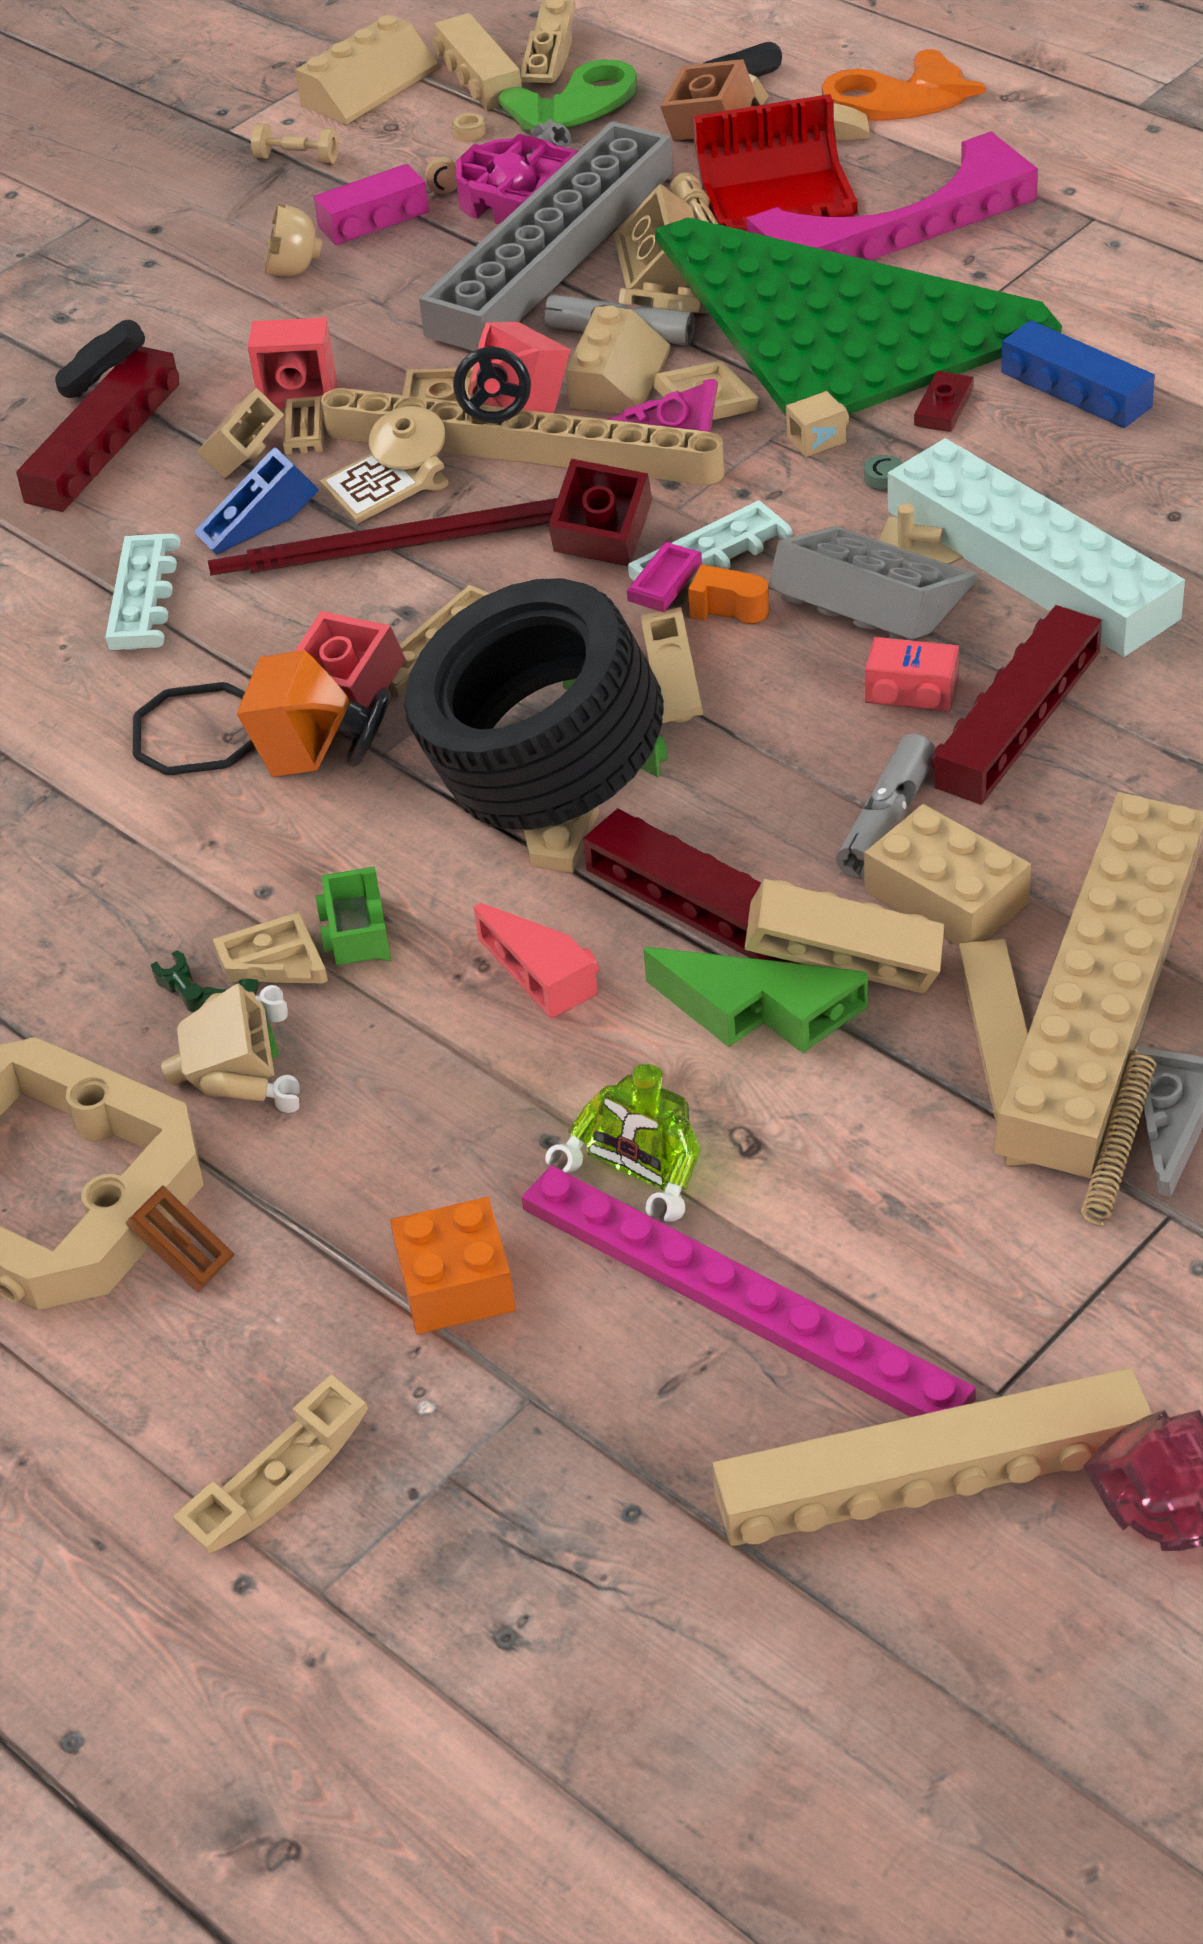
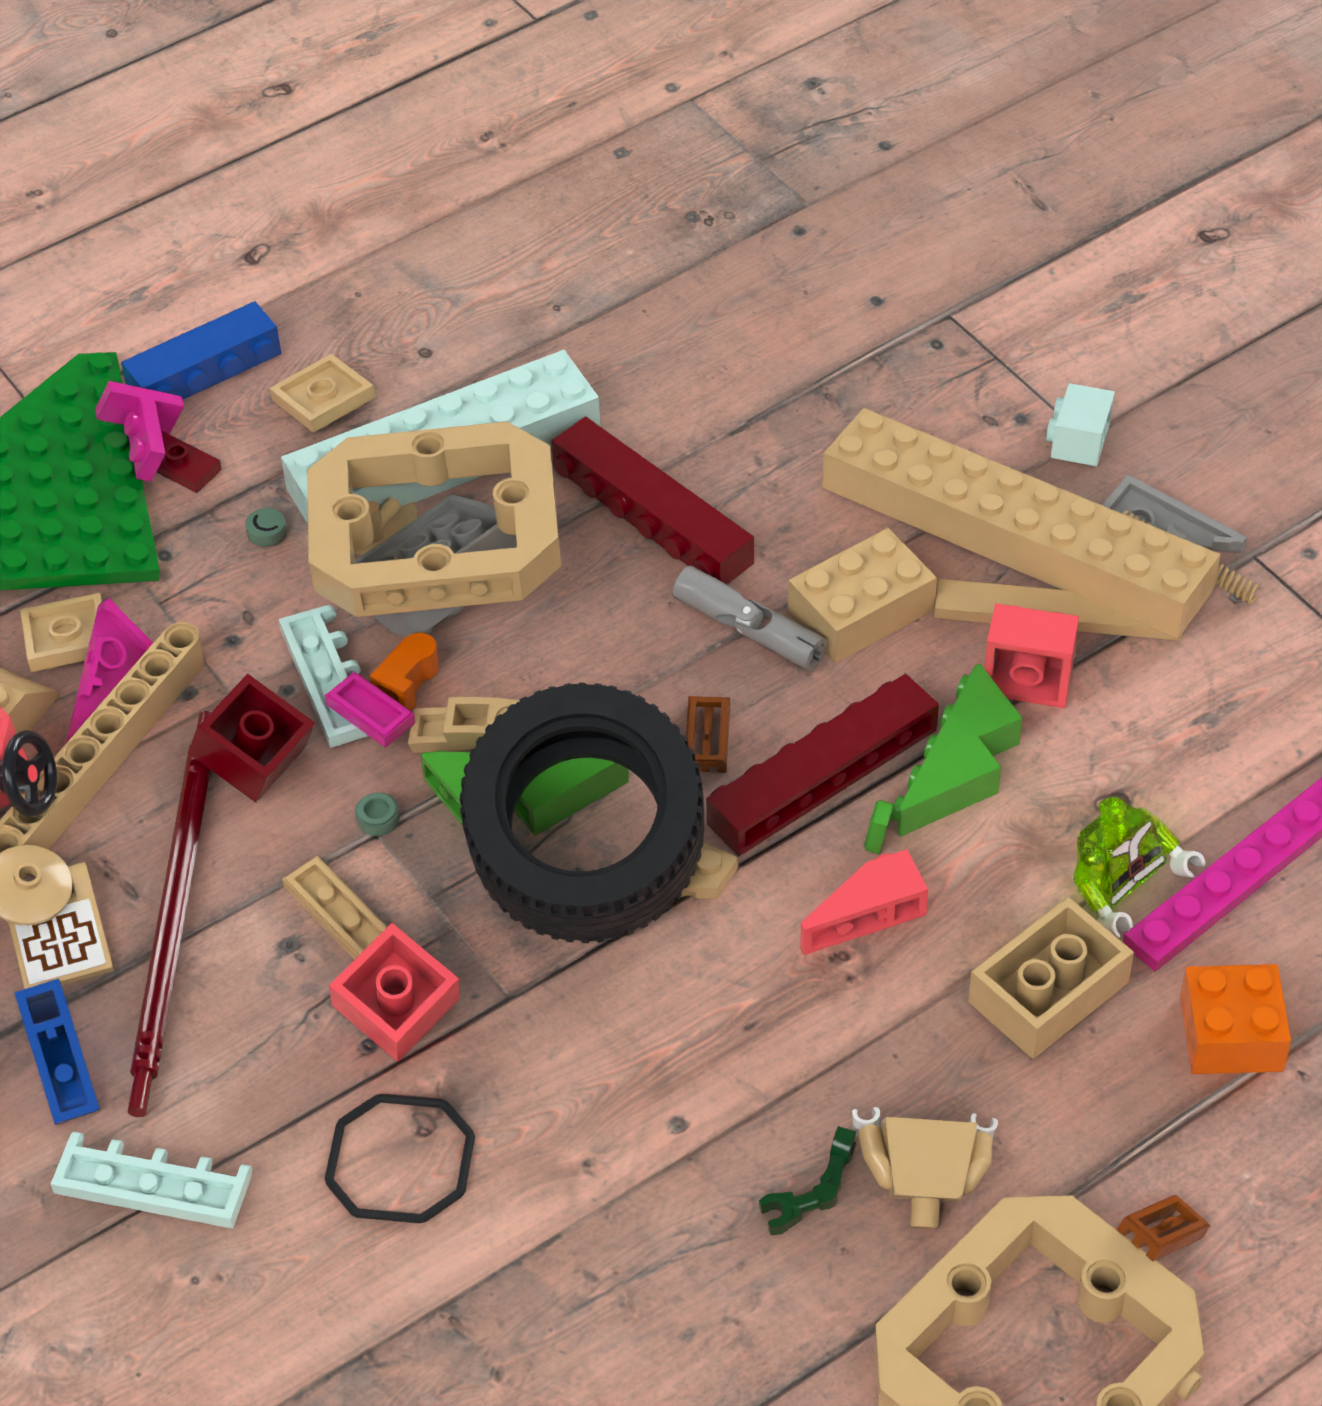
camera: 80 degrees left, 5 degrees up
tan wing [212,912,328,984] -> none
orange piece [236,650,391,777] -> none
bright green window [315,866,391,966] -> none
tan brick [745,879,944,994] -> none
tan brick [786,391,849,457] -> none
coral brick [865,637,959,711] -> none
none -> dark pink bracket [95,381,184,481]
none -> tan plate [269,354,376,433]
none -> tan panel [307,421,561,617]
none -> dark orange tile [686,696,730,773]
none -> bright green tile [864,800,894,854]
none -> tan brick [968,897,1134,1059]
none -> coral brick [985,603,1079,708]

